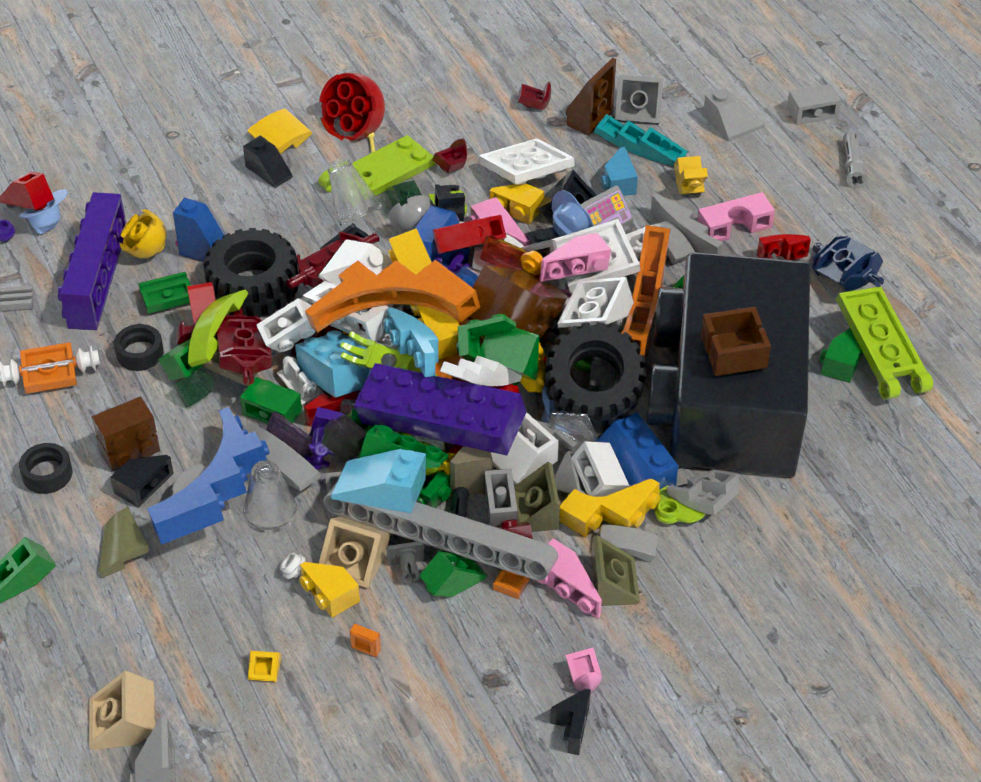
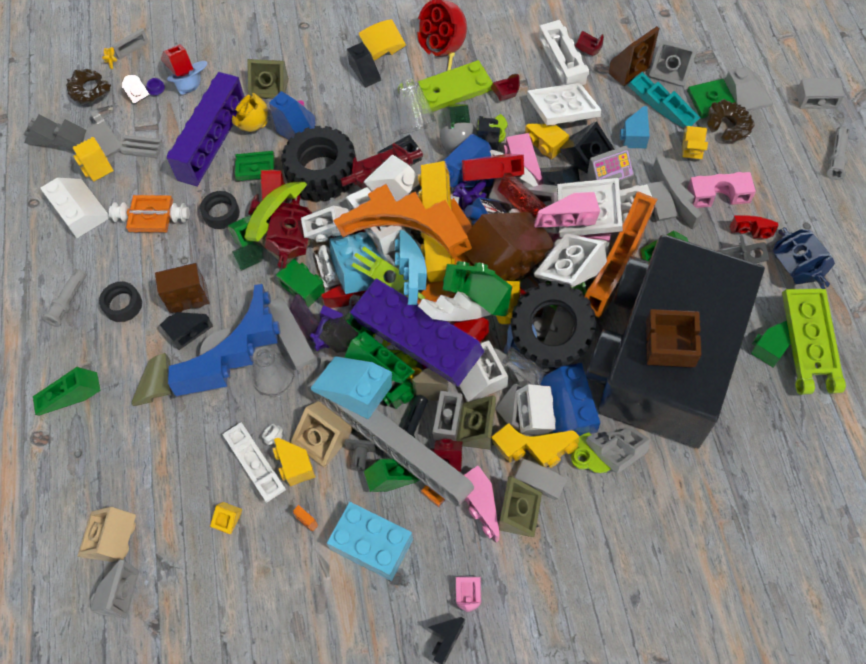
camera: 20 degrees right, 15 degrees up
light orange plate [521,251,543,275] -> none
medium blue piece [552,190,593,237] -> none
none -> white slope [222,422,286,503]
none -> olive slope [247,59,289,98]
none -> medium azure brick [327,502,413,581]
none -> white brick [538,20,589,85]
none -> green plate [687,79,735,119]
none -> dark brown piece [707,99,755,142]

